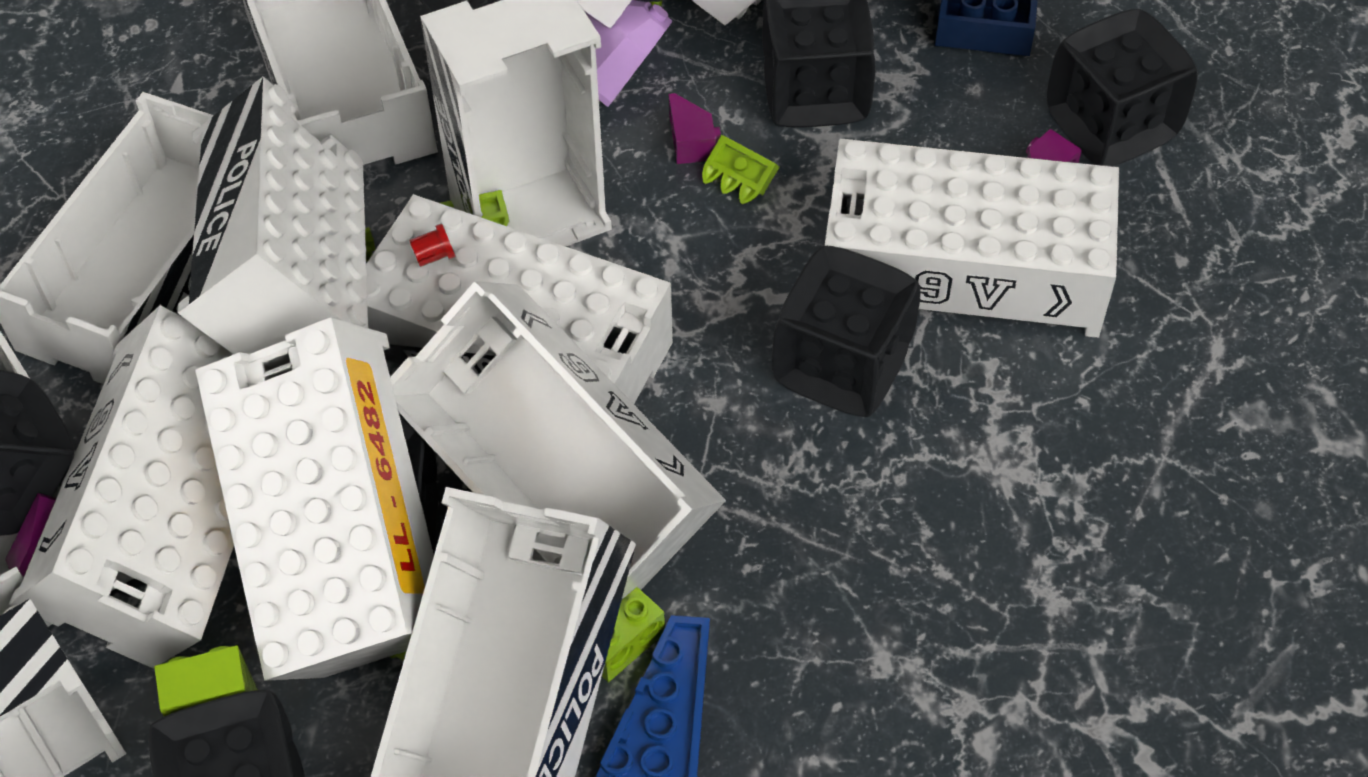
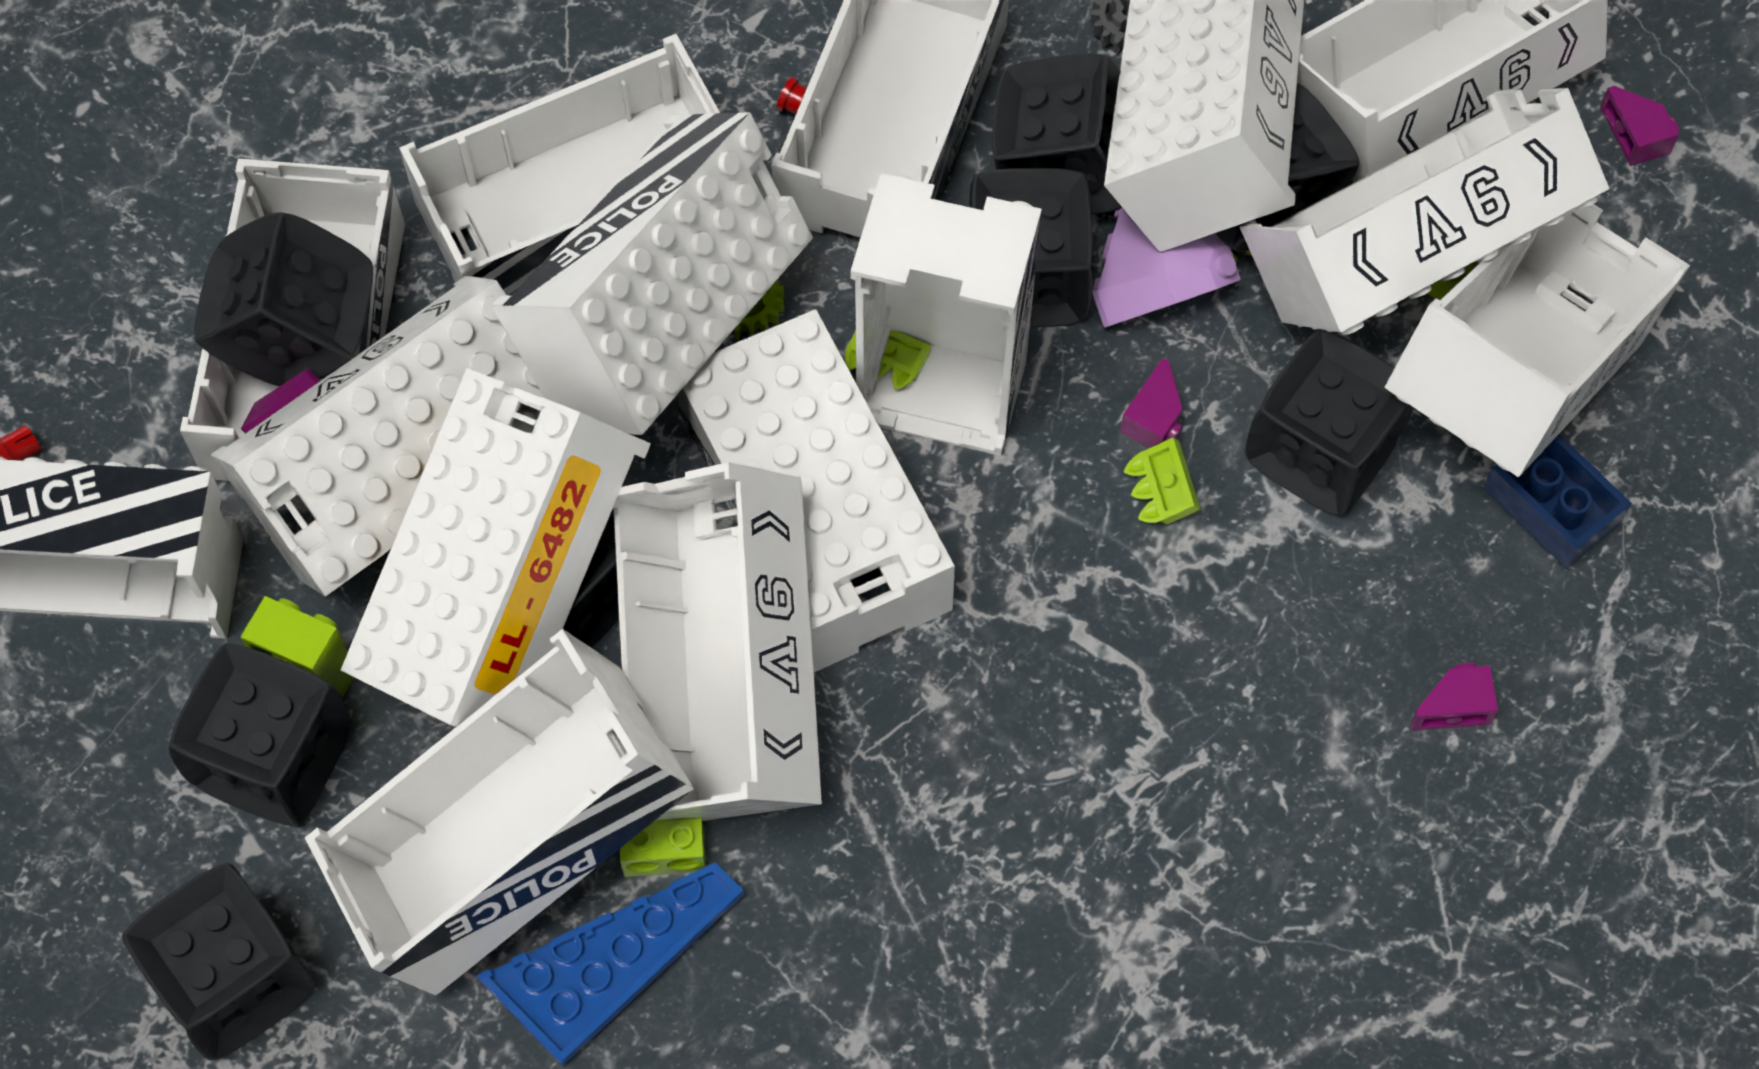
camera: 40 degrees right, 10 degrees up
red bush [409,223,456,267] -> none
black piece [772,246,921,417] -> none
white piece [825,139,1119,338] -> none
black piece [1047,9,1198,166] -> none

